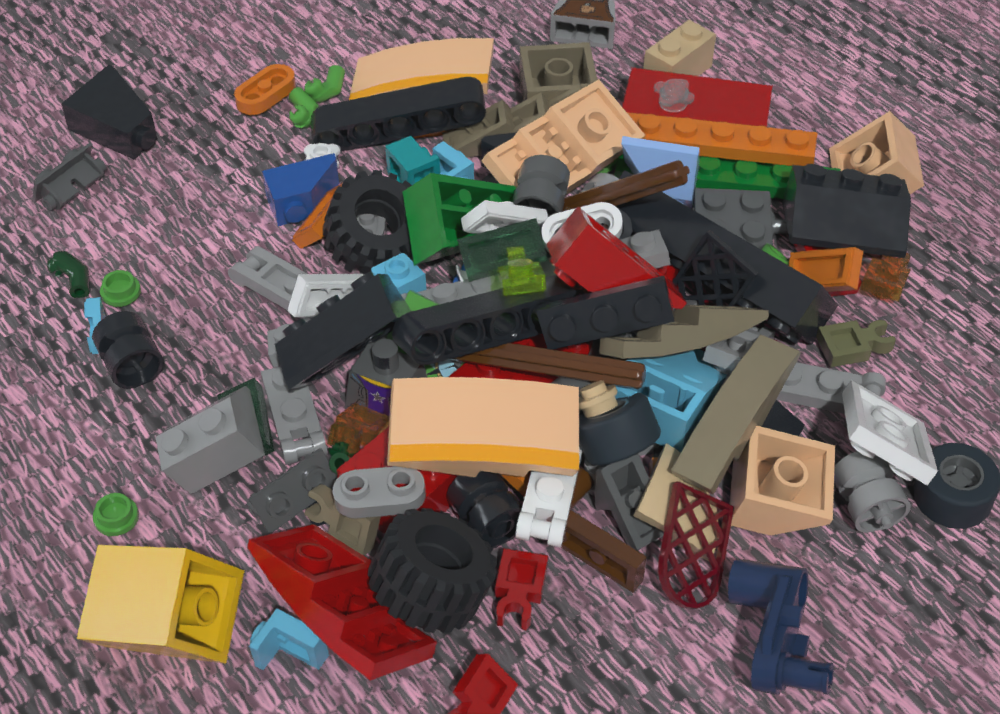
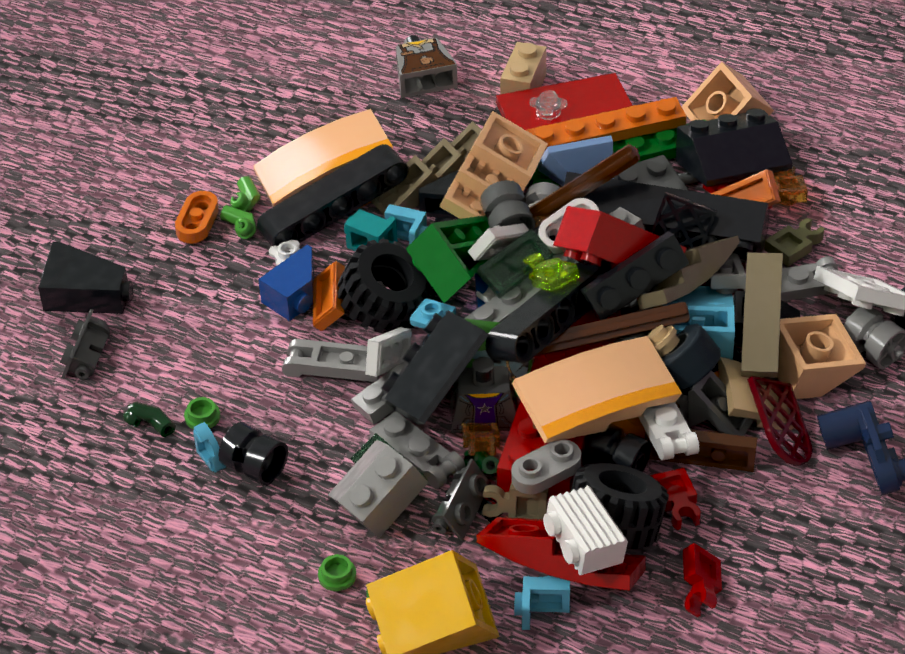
camera: 25 degrees left, 5 degrees down
dark tan brick [519,42,598,101] -> none
none -> white brick [543,485,628,575]

